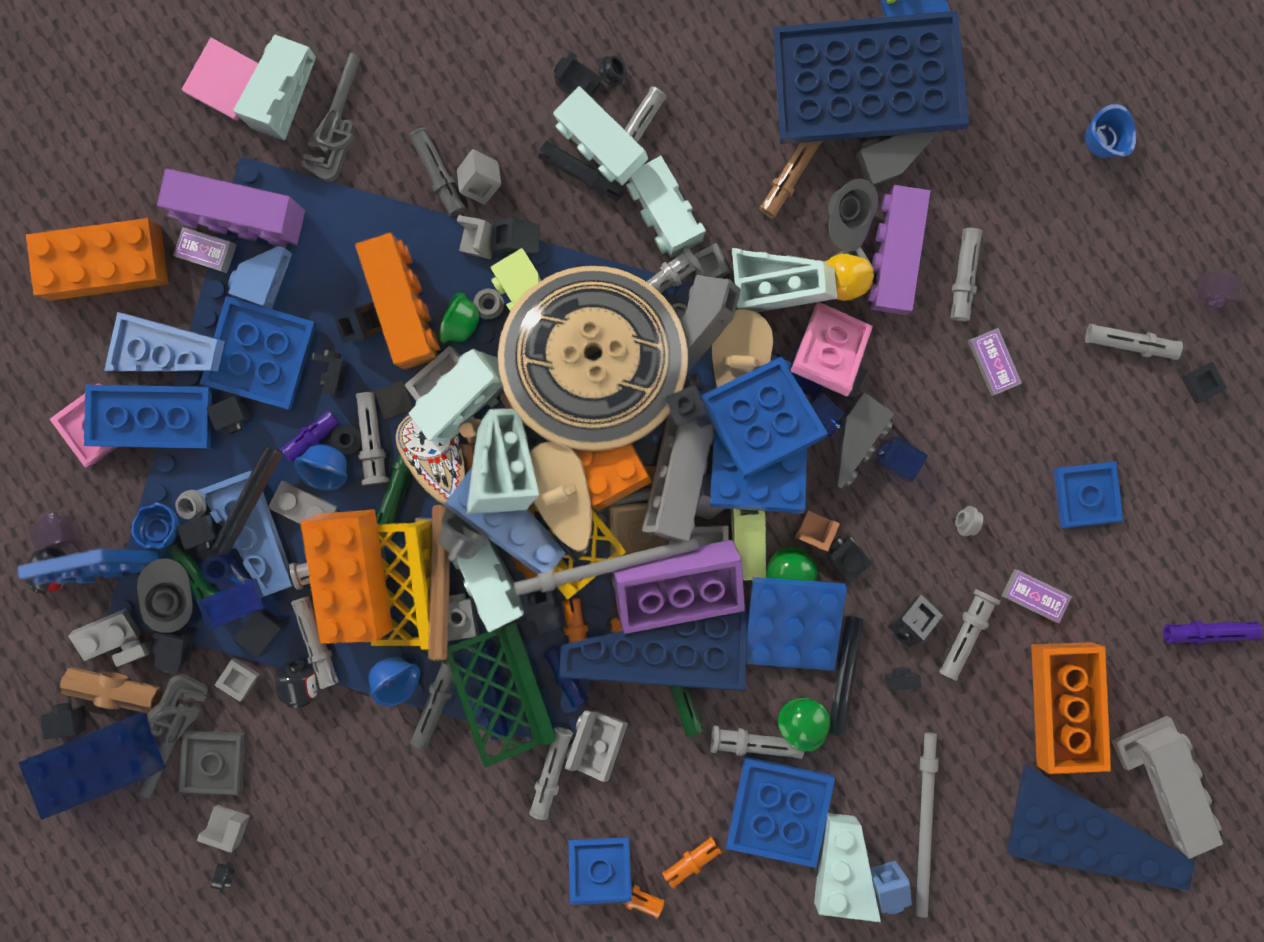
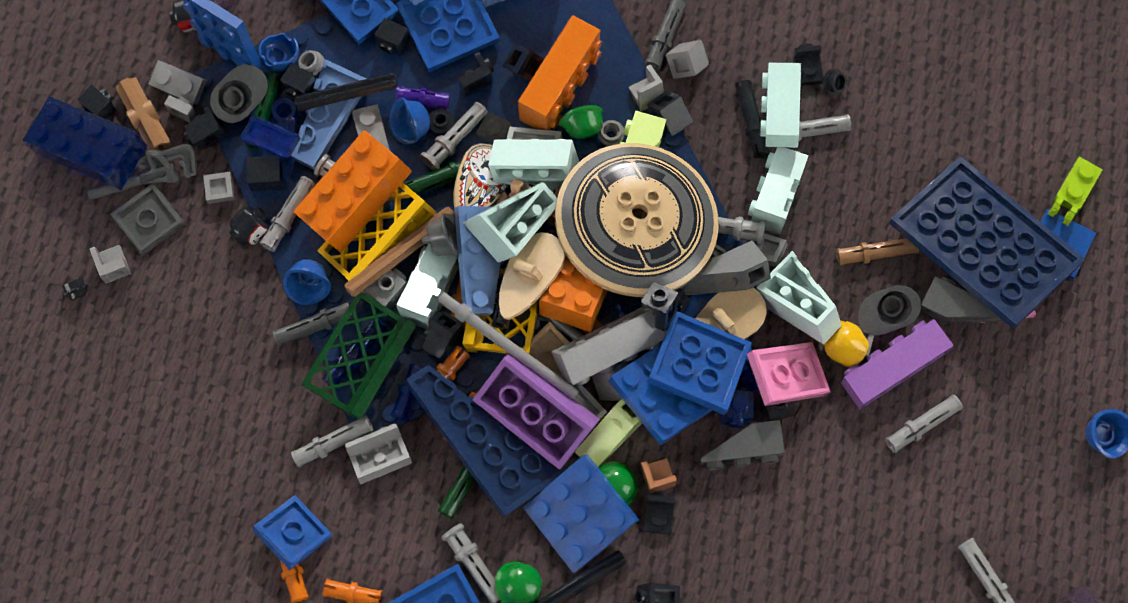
camera: 50 degrees right, 15 degrees down
clear blue brick [875,437,928,482] -> none
light grey plate [955,506,983,536] -> none
tile [968,328,1022,396] -> none

